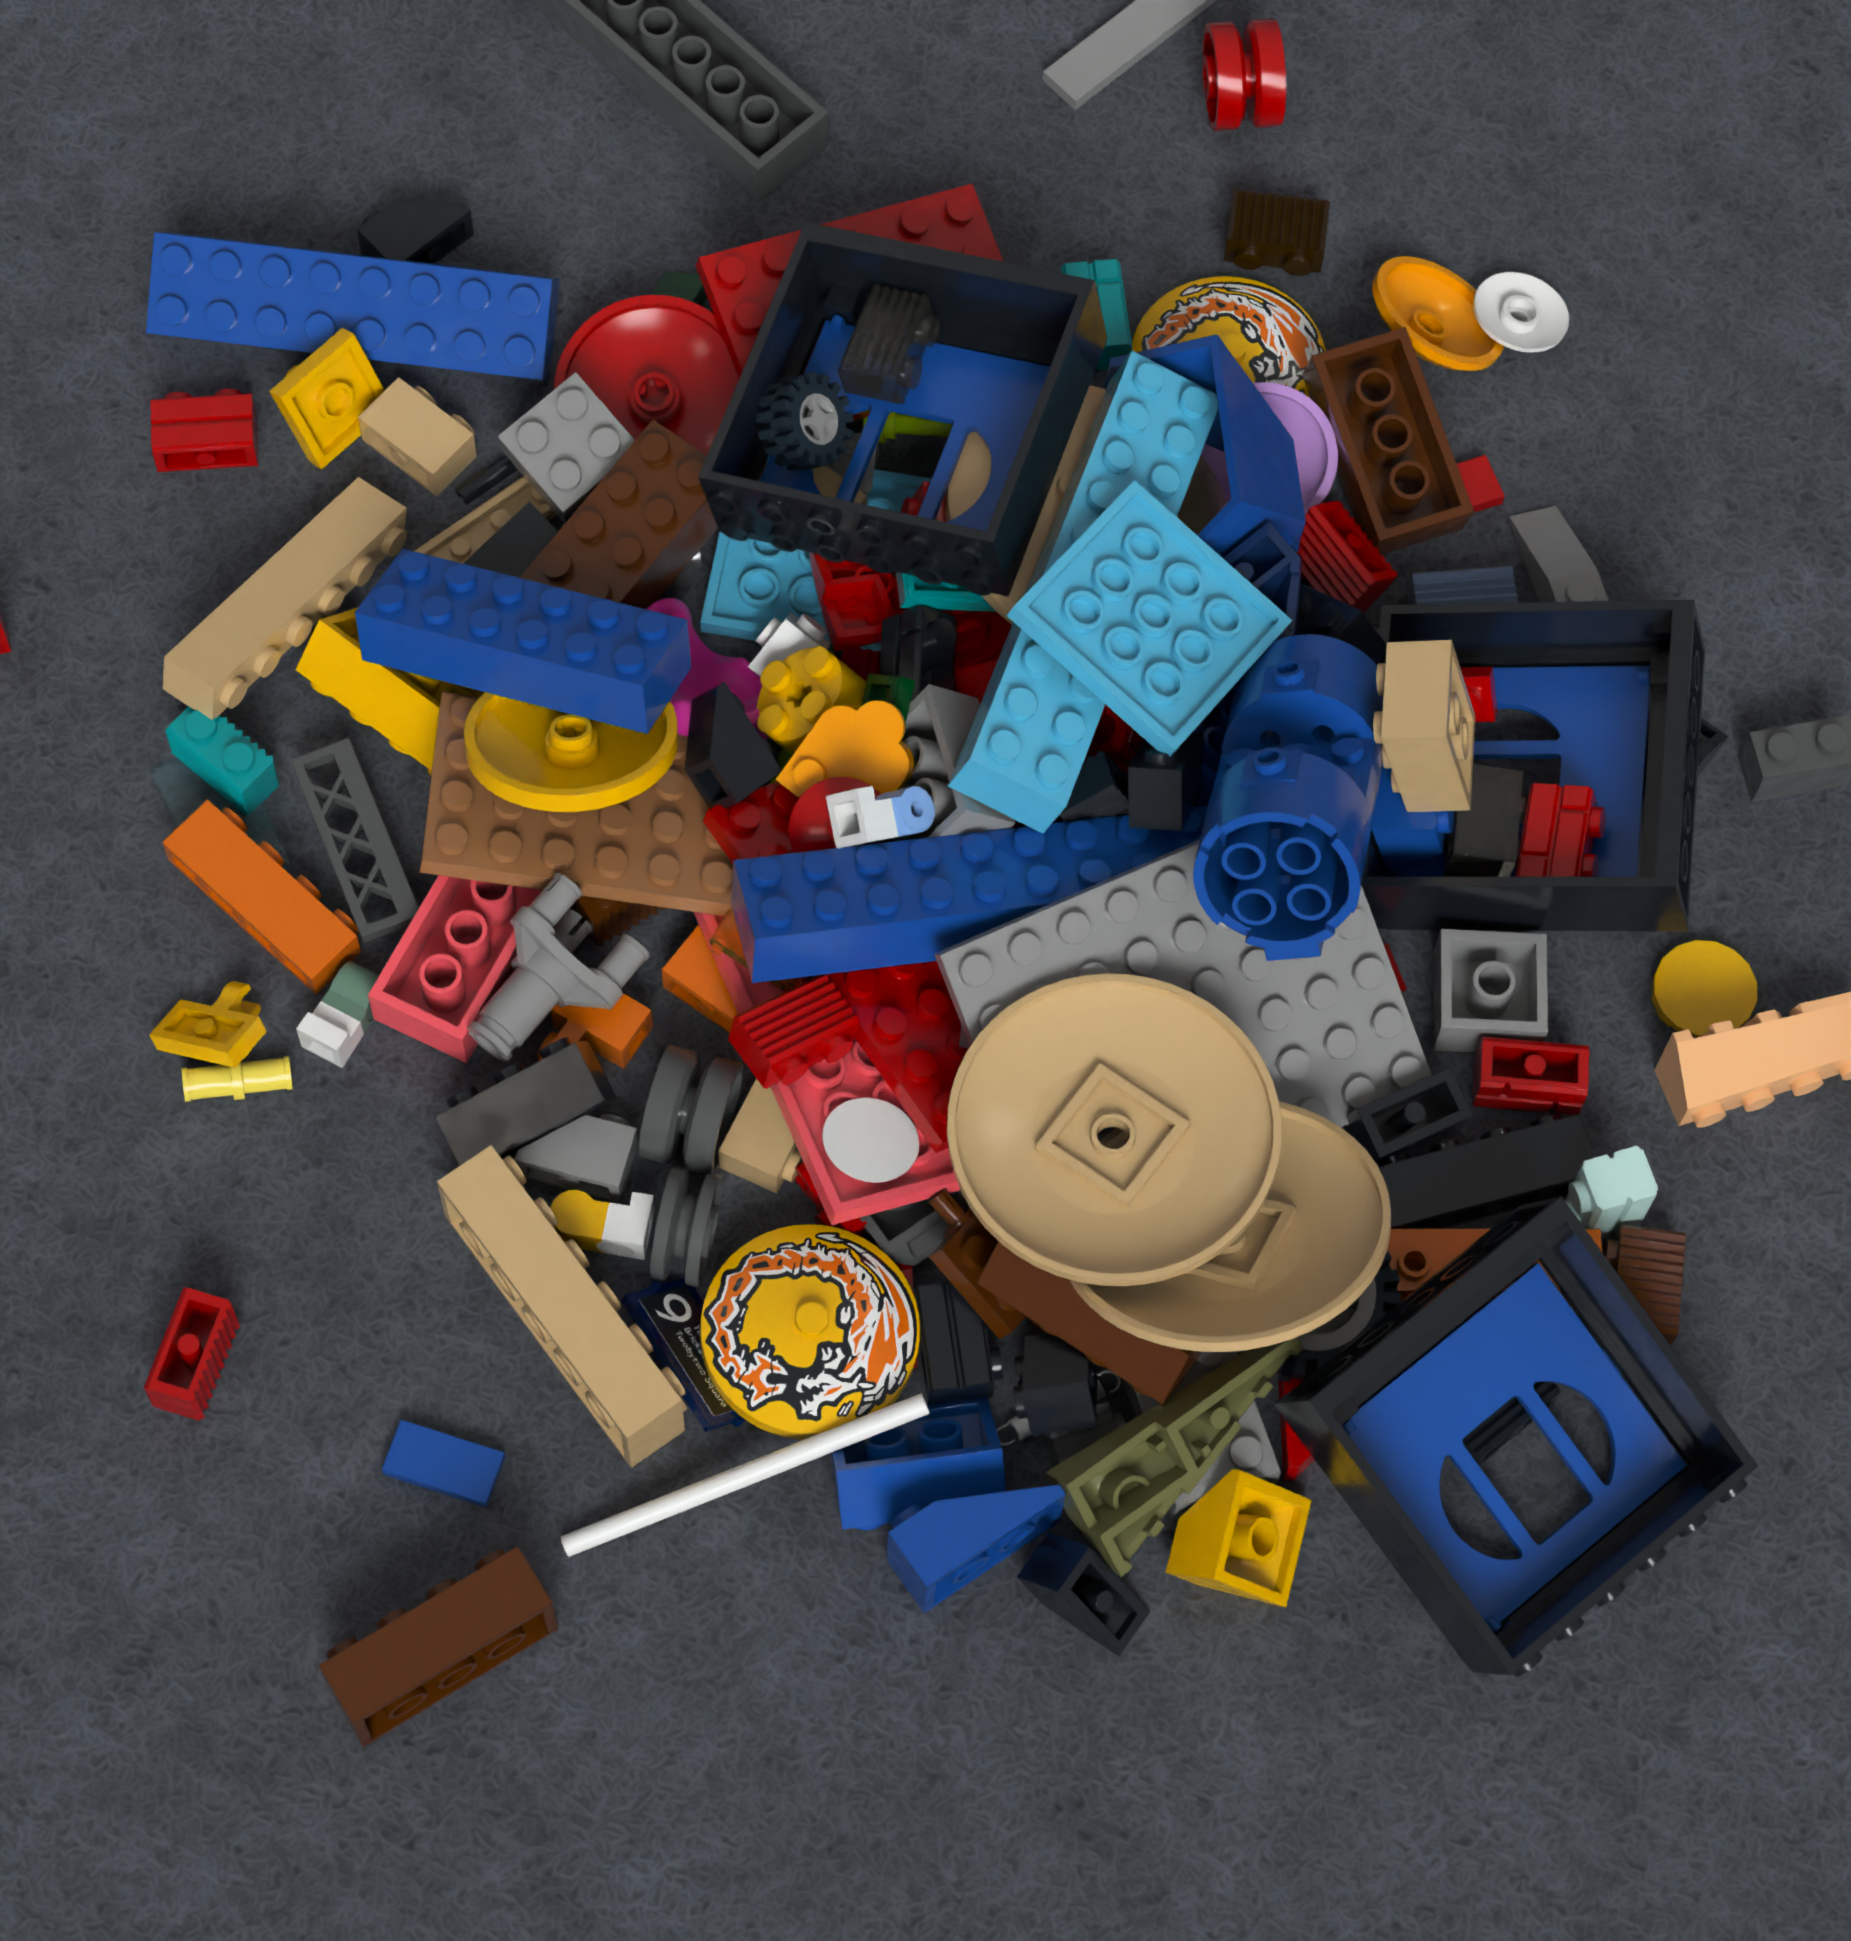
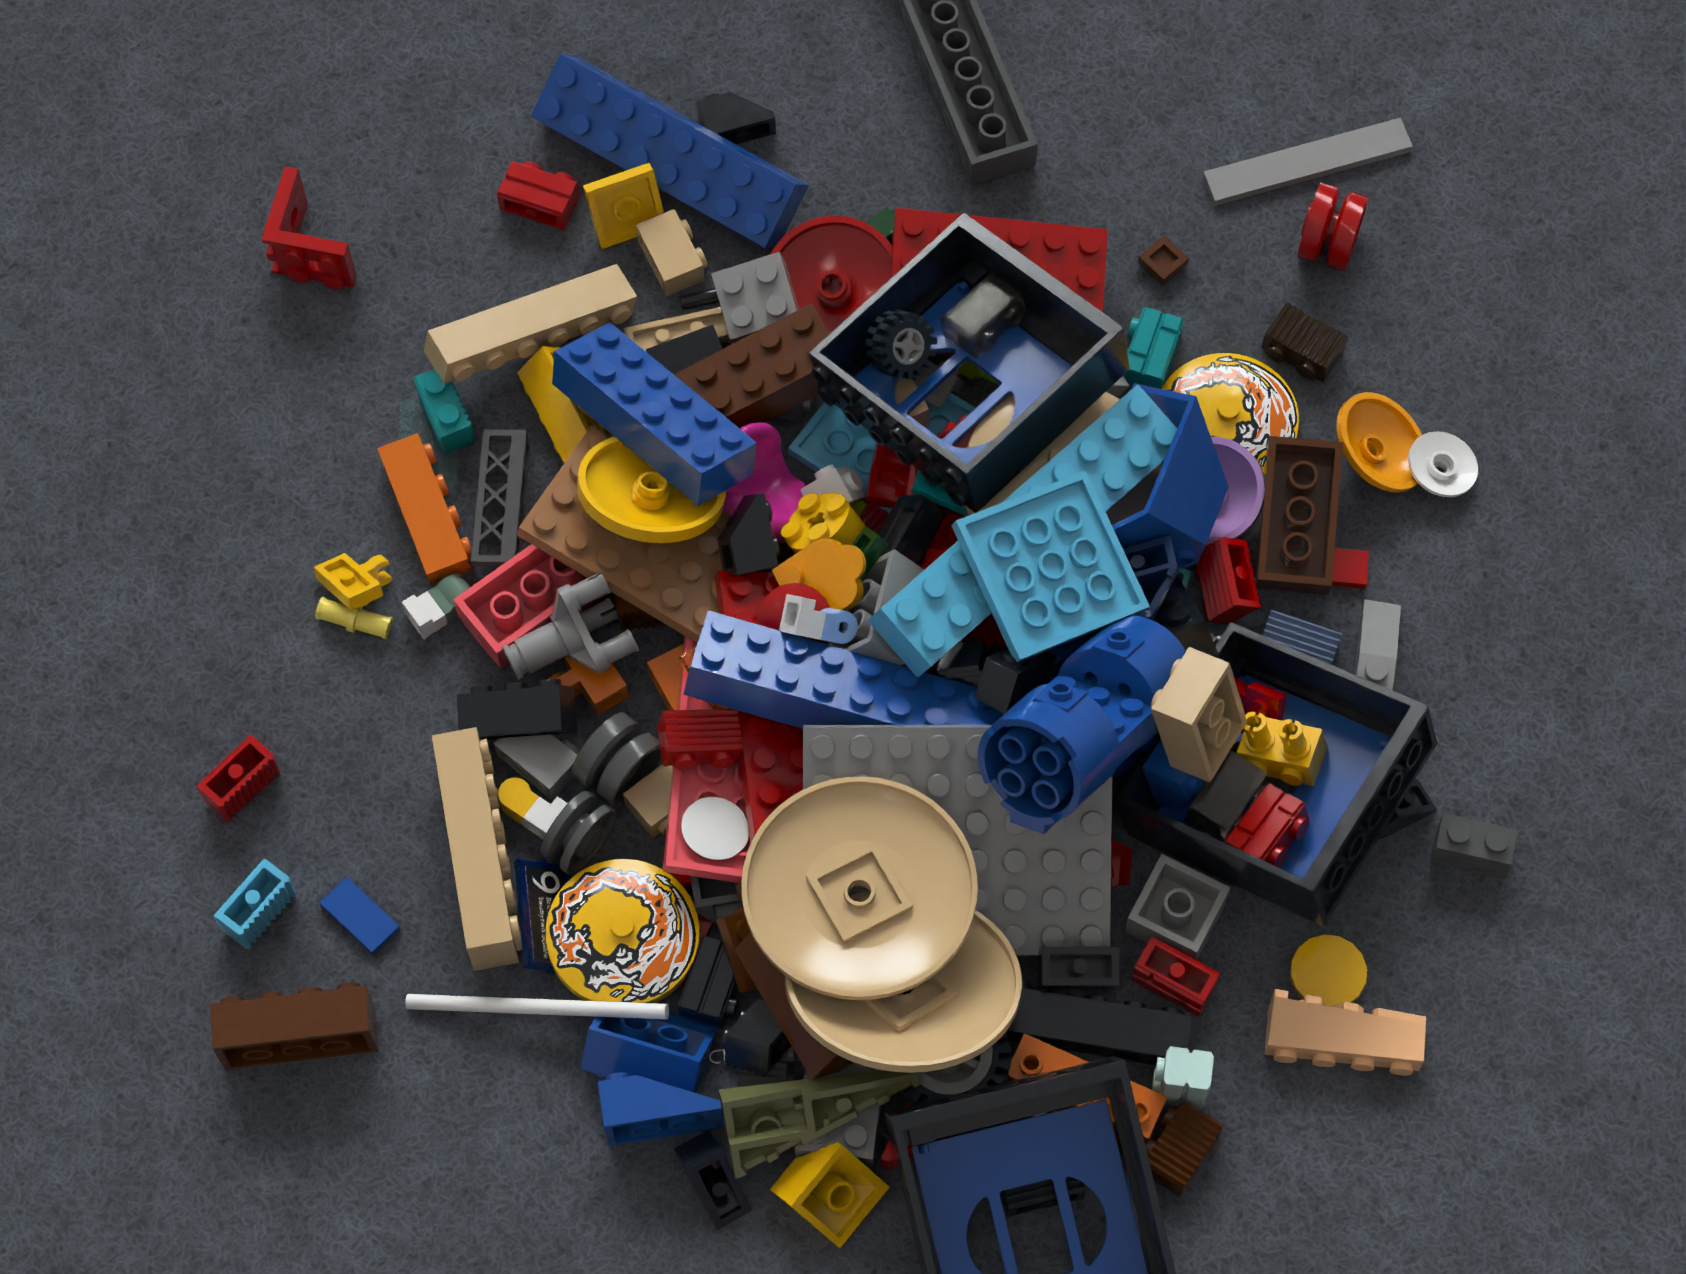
camera: 30 degrees right, 0 degrees up
none -> medium azure brick [214,859,296,949]
none -> reddish brown plate [1138,236,1189,286]
none -> yellow brick [1236,712,1328,786]

